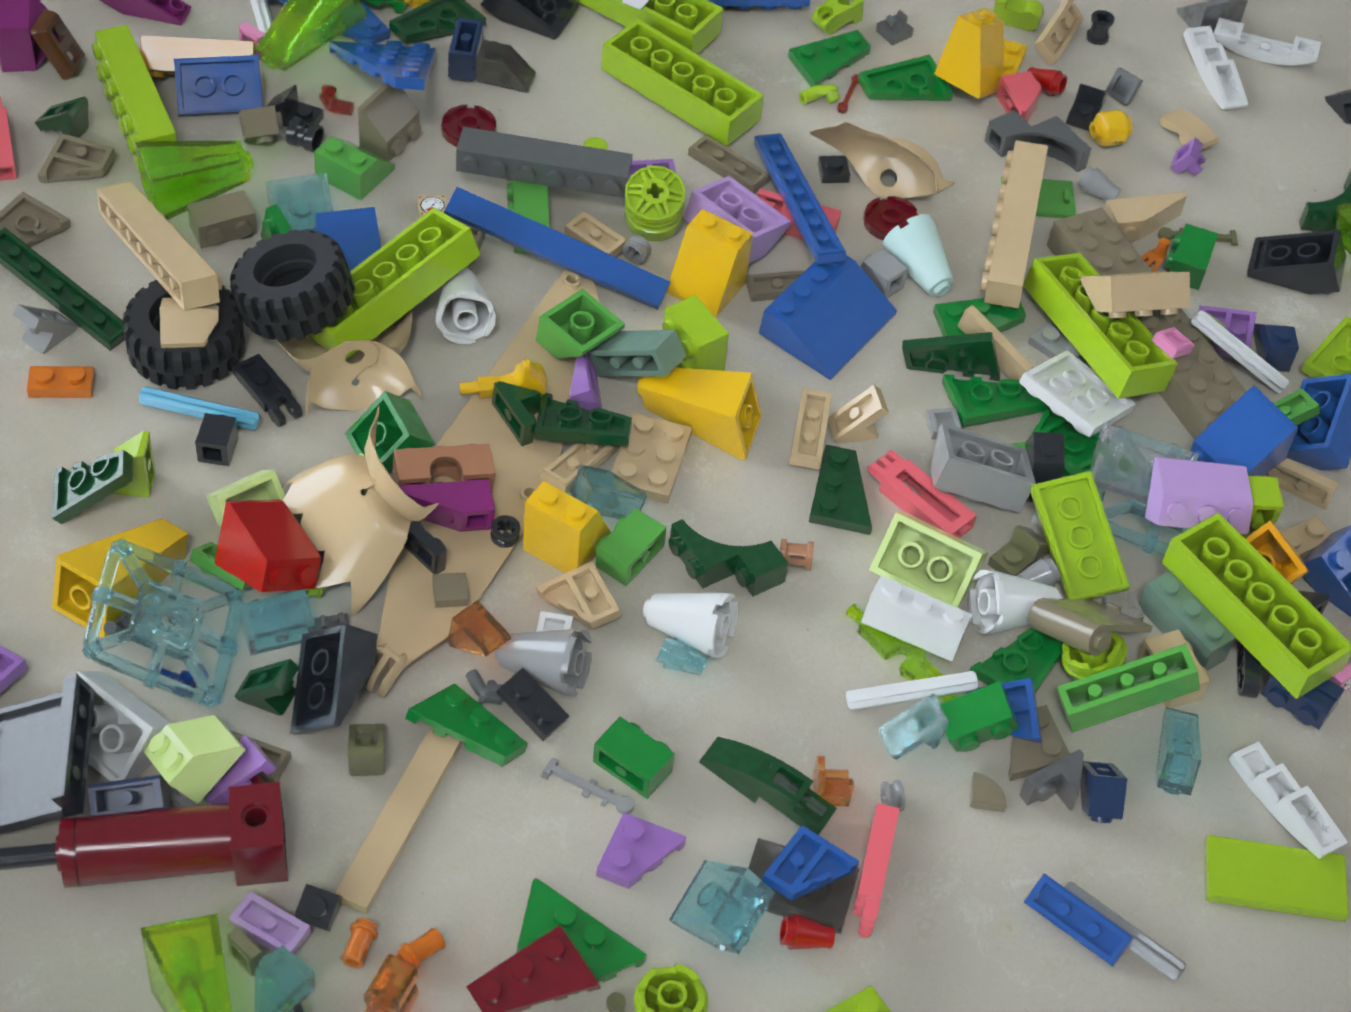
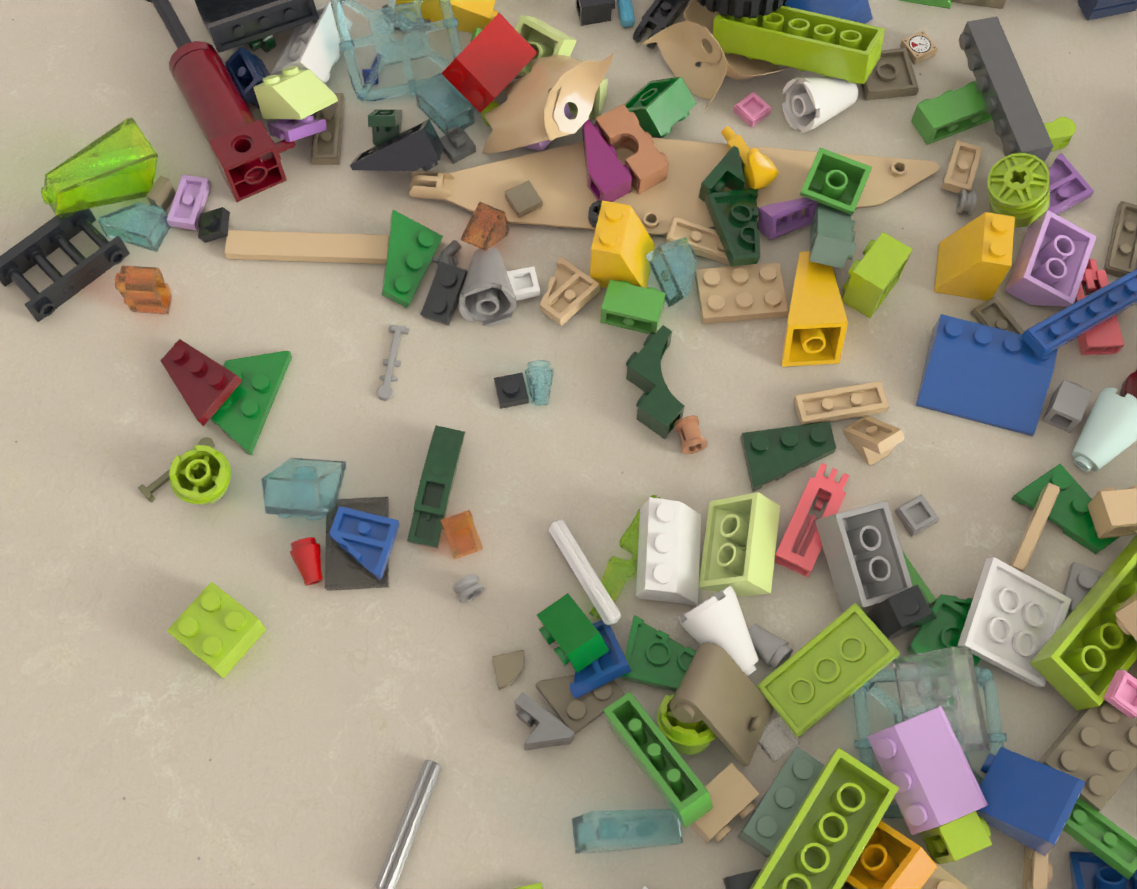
camera: 75 degrees right, 15 degrees up
orange pin [340,918,378,968] -> none
olive slope [348,724,385,776] -> none
orange pin [396,928,446,971] -> none
black hinge [404,521,447,574] -> none
dark red tile [441,105,497,147] -> none
blue tile [444,187,670,310] -> none
clear smoke slope [476,39,536,93] -> none
green brick [593,717,675,799] -> none
medium lavender wing [596,813,686,889] -> none
white cone [643,592,738,659] -> none
coral hinge [852,803,900,938] -> none
clear light blue slope [877,693,950,760] -> none
dark green wing [902,332,1000,381] -> none
green wing [942,374,1048,426] -> none
olive slope [988,525,1050,576] -> none
blue tile [1024,873,1134,967] -> none
dark blue slope [1080,761,1127,823] -> none
none -> black plate [494,372,529,409]
none -> bright pink tile [733,92,772,128]

